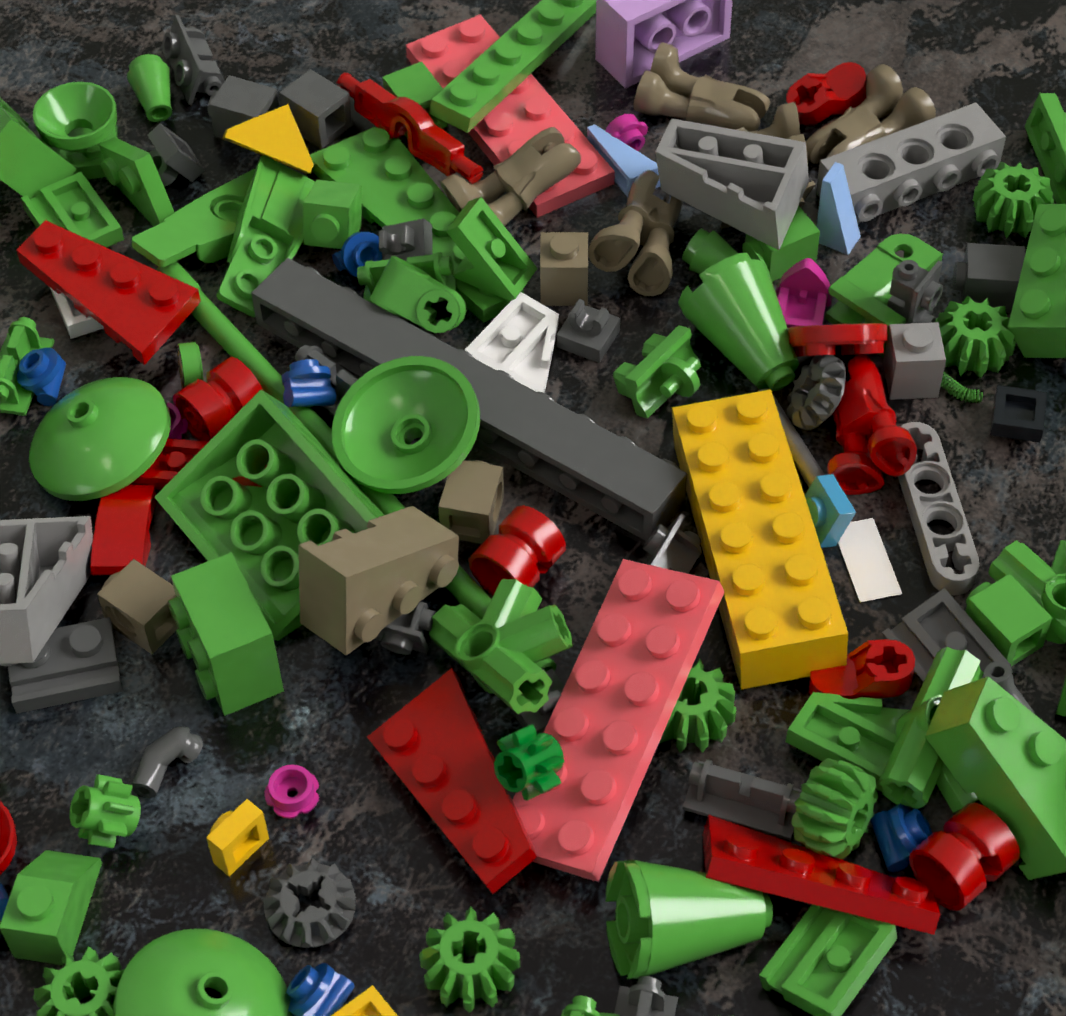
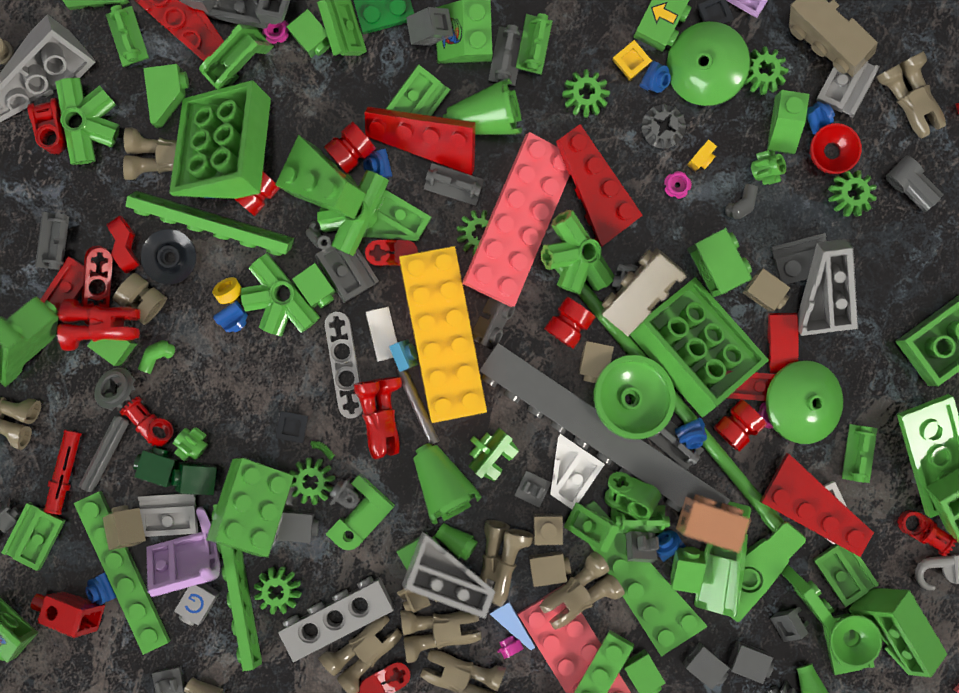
camera: 175 degrees right, 35 degrees up
blue plate [17,347,66,406] -> none
bright green tile [177,342,203,389] -> none
yellow slope [222,104,314,174] -> none
red piece [337,73,483,184] -> none
green gear [494,724,564,801] -> none
dark pink tile [775,258,833,328] -> none
dark grey gear [787,355,846,430] -> none
red tile [788,323,888,357] -> none
bright green gear [791,758,878,859] -> none
light blue piece [816,162,861,255] -> none
light grey brick [883,322,946,400] -> none
none -> dark tan brick [529,551,571,587]
none -> nougat brick [676,494,750,553]

